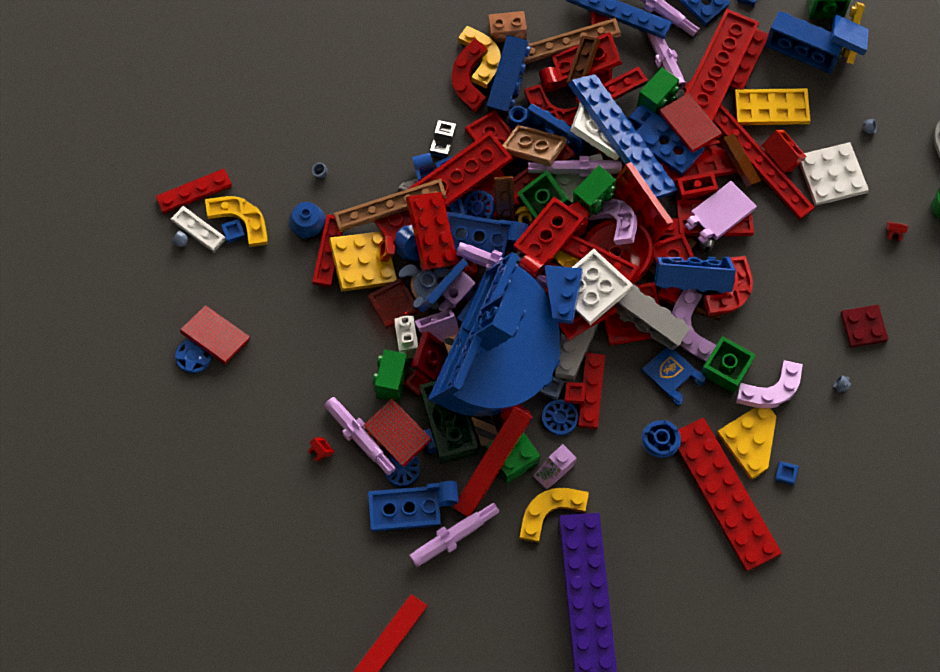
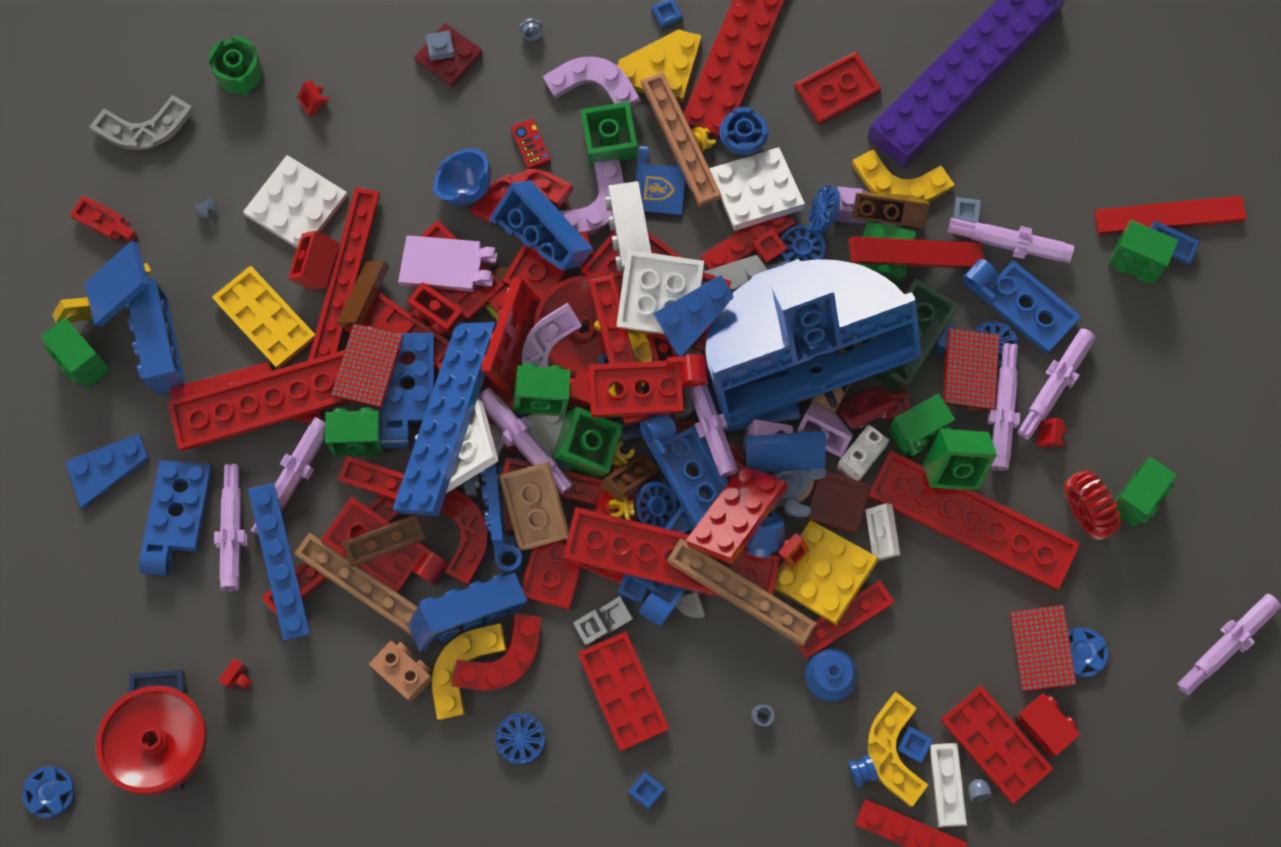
camera: 130 degrees left, 5 degrees up
none -> red hinge [69,195,139,242]
none -> sand blue plate [426,31,454,61]
none -> blue cylinder [432,148,492,206]
none -> blue wheel [495,713,546,765]
none -> tile [510,118,551,169]
none -> red plate [578,632,669,752]
none -> yellow plate [609,497,635,520]
none -> blue tile [628,772,666,811]
none -> nougat tile [641,72,722,207]
none -> yellow plate [692,127,716,152]
none -> white plate [710,147,805,231]
none -> red tile [794,51,882,126]
none -> blue wheel [809,185,840,232]
none -> blue wheel [847,755,878,788]
none -> reddish brown slope [851,193,930,228]
none -> white plate [865,503,900,561]
none -> red plate [867,450,1080,591]
none -> green brick [923,429,997,491]
none -> red plate [940,685,1053,805]
none -> sand blue plate [953,197,981,223]
none -> red brick [1015,693,1080,758]
none -> lavender piece [1017,329,1096,440]
none -> red gear [1064,470,1121,540]
none -> green brick [1108,220,1178,284]
none -> green brick [1114,456,1176,528]
none -> blue tile [1150,221,1201,265]
none -> lavender piece [1177,594,1281,696]

